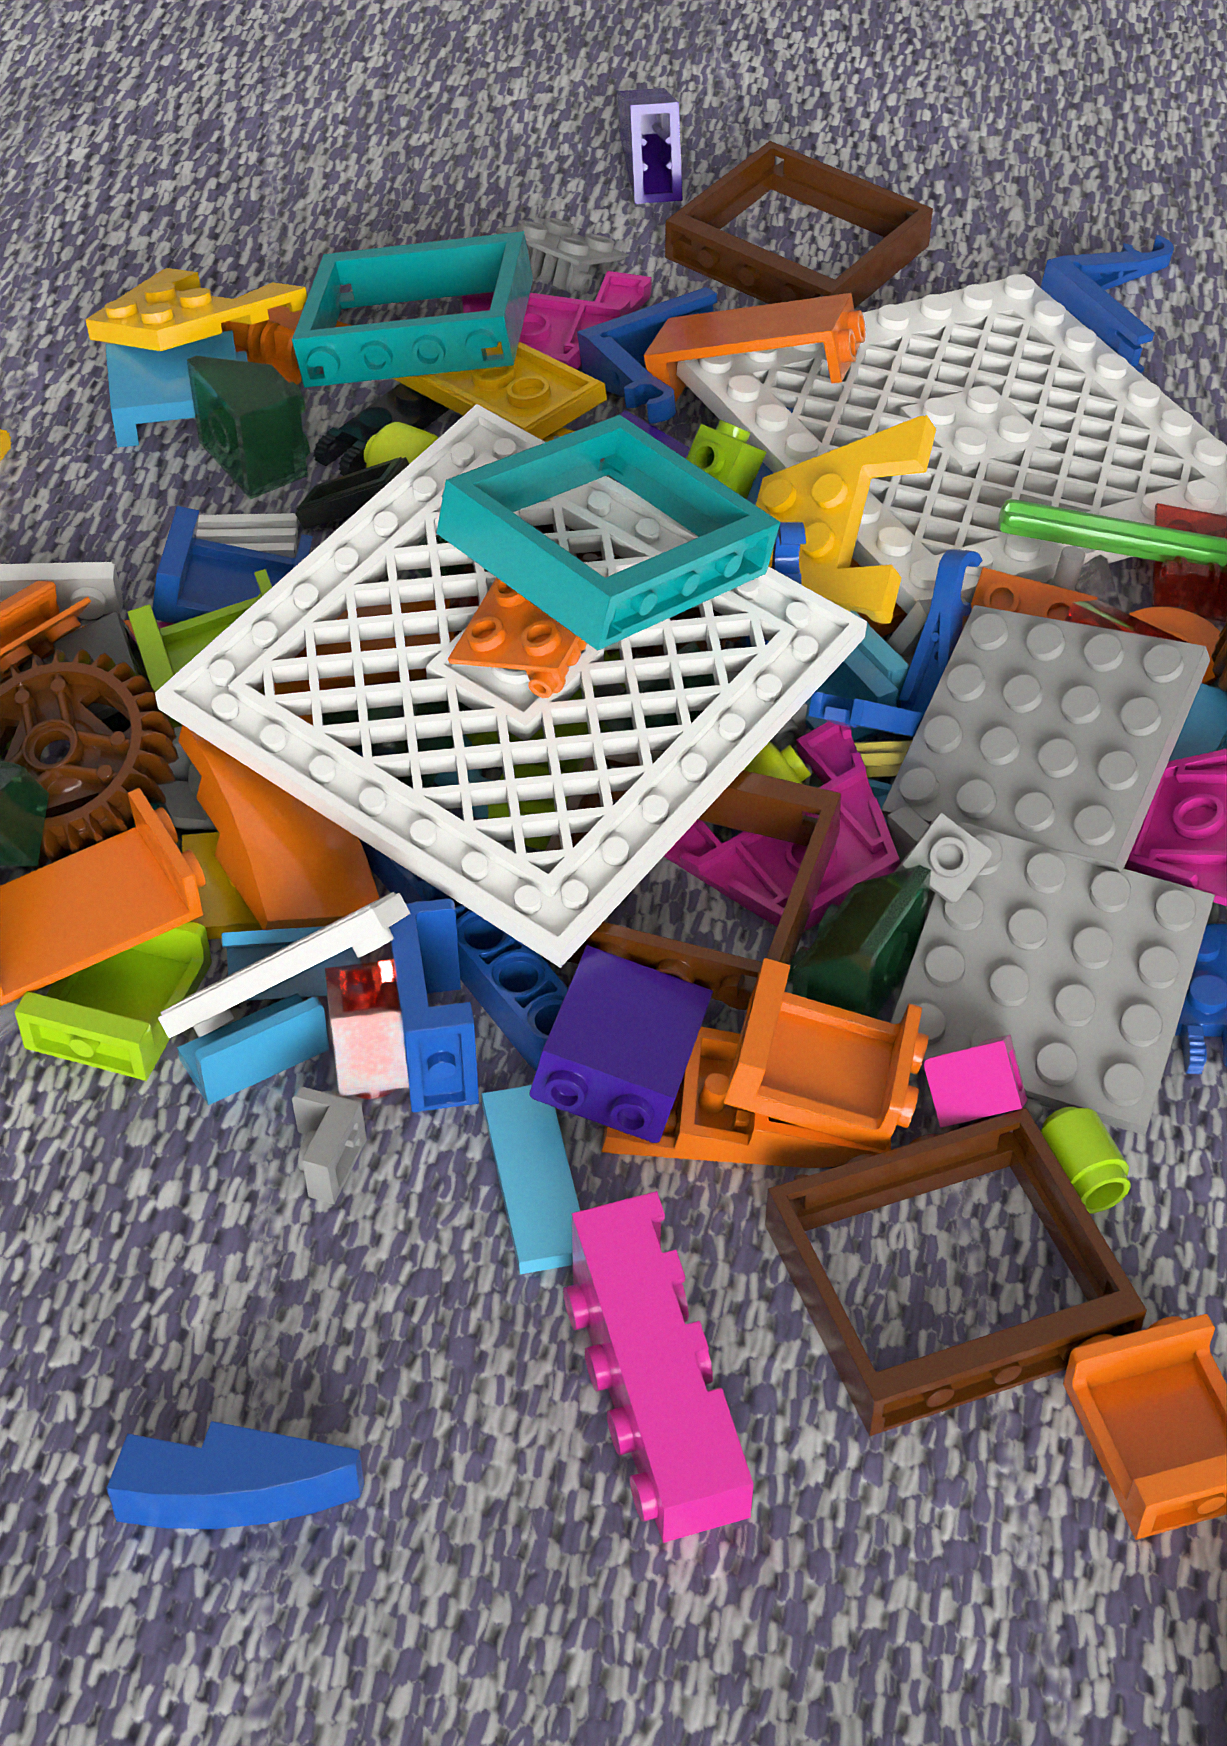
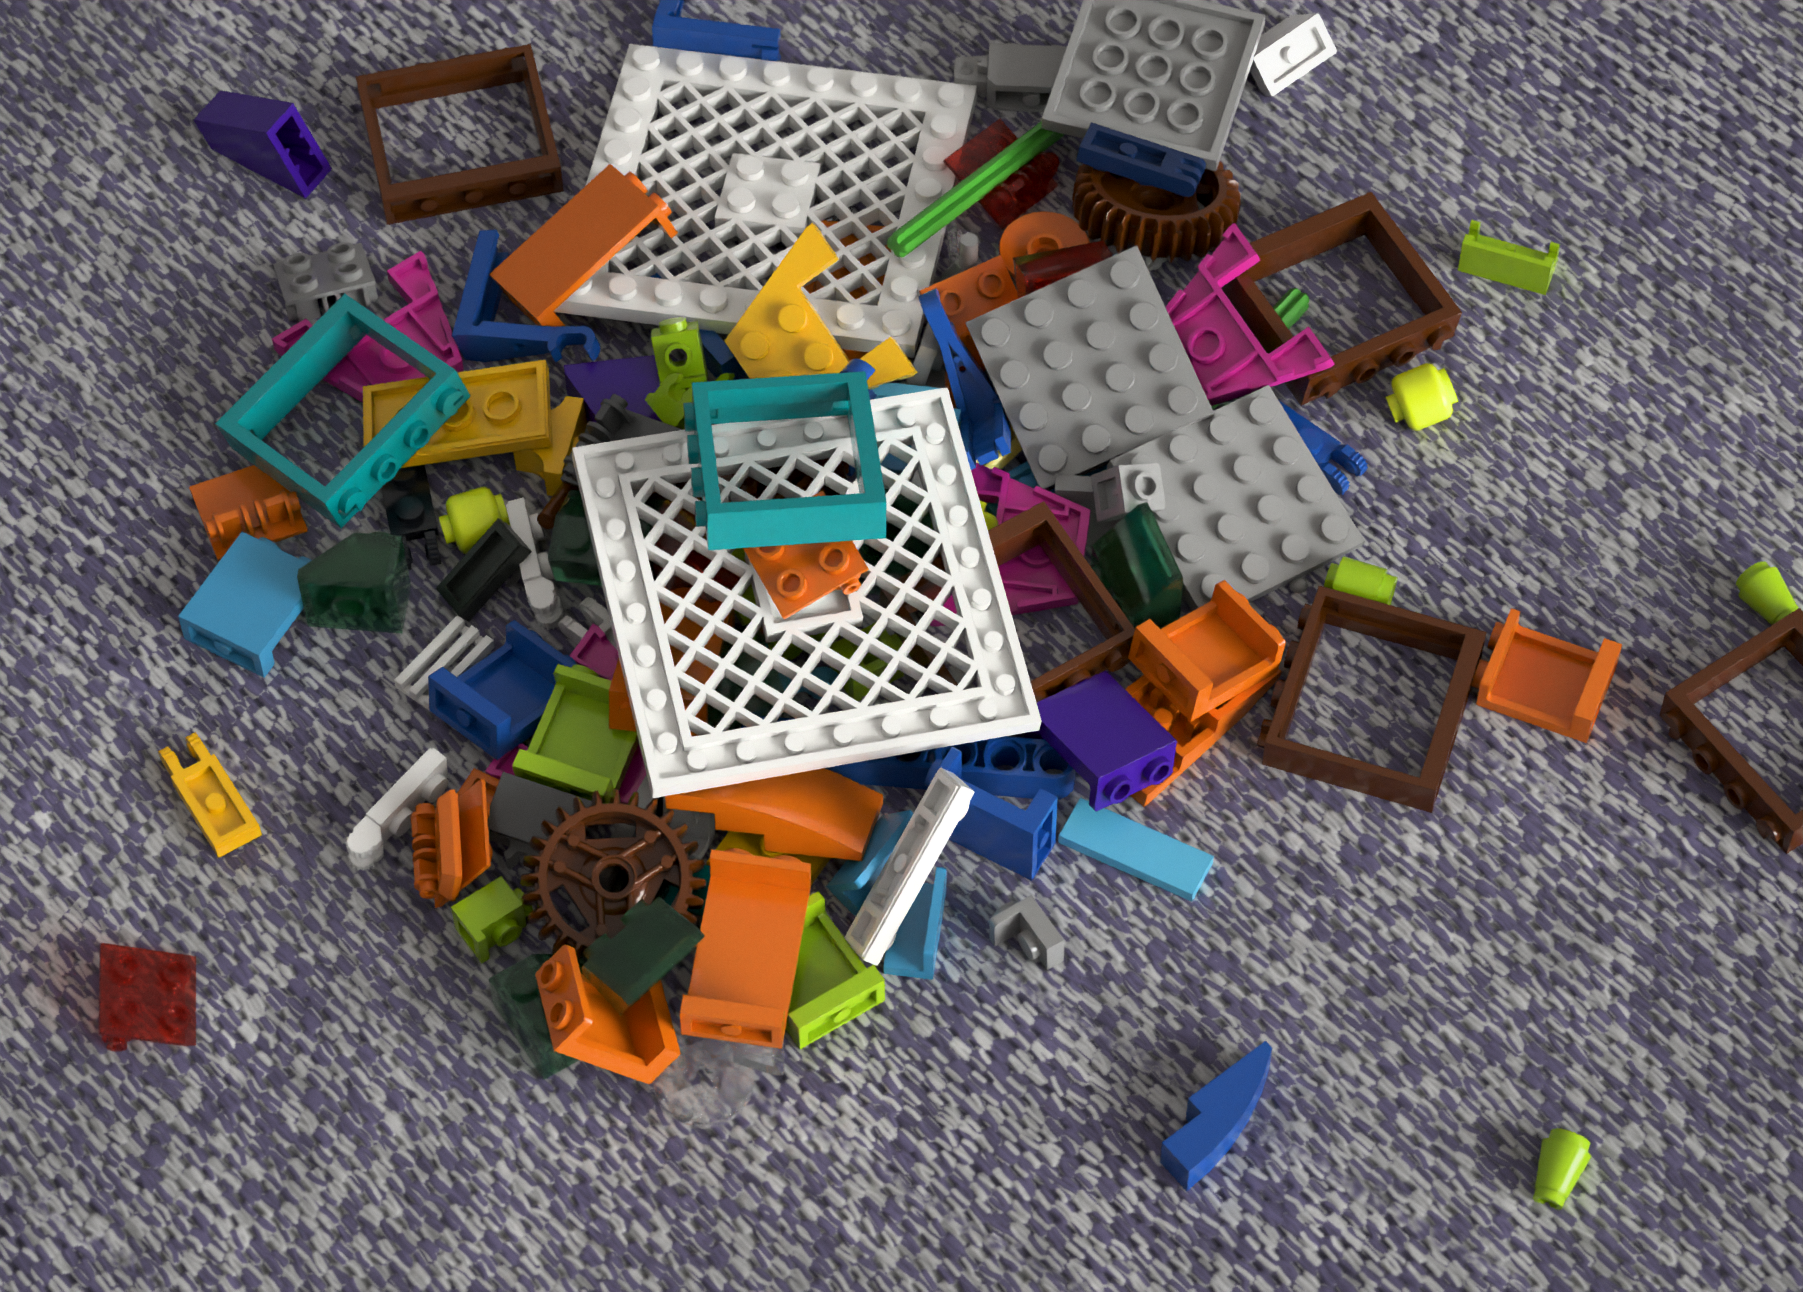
camera: 50 degrees left, 10 degrees up
yellow wing [85,268,307,351] -> none
clear red brick [325,960,409,1099] -> none
dark pink wedge [563,1191,754,1543] -> none
dark pink panel [924,1034,1028,1128] -> none

